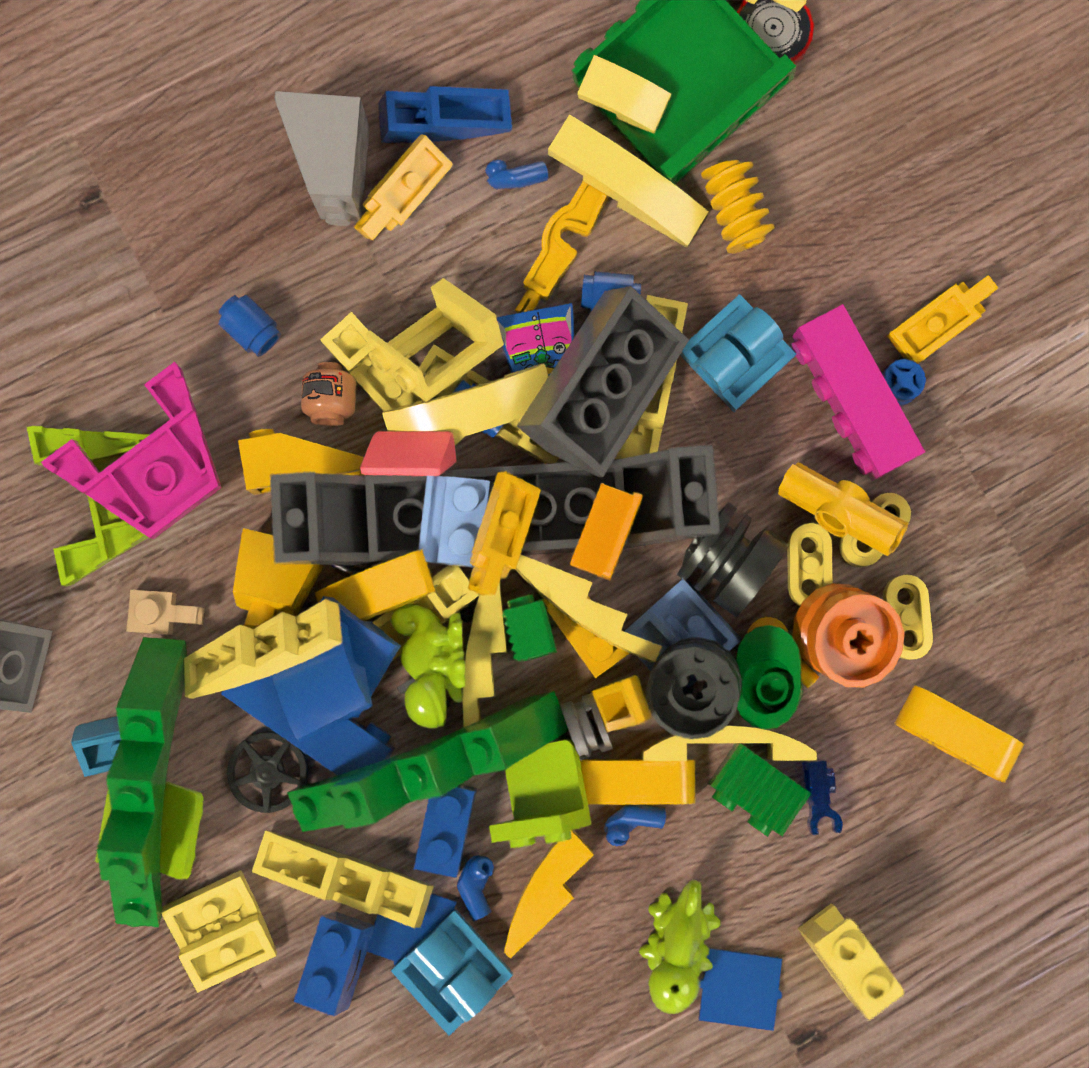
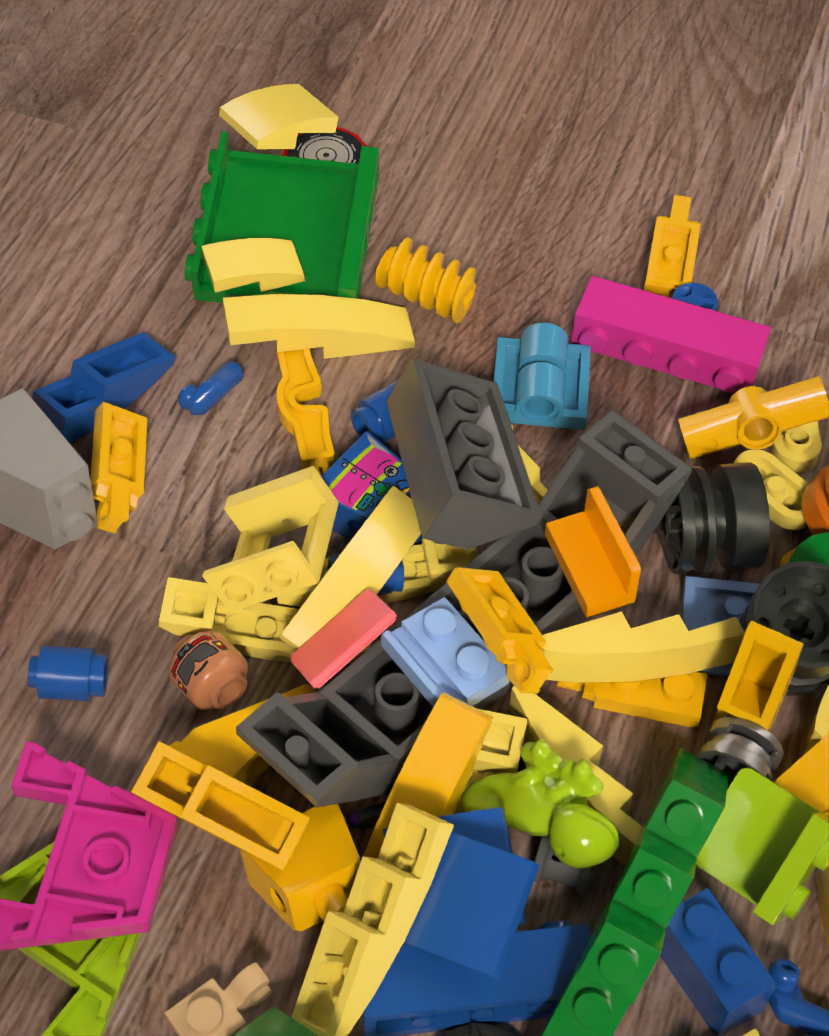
camera: 45 degrees left, 30 degrees down
green brick [502,595,557,663] -> none
none -> yellow slope [131,741,311,871]

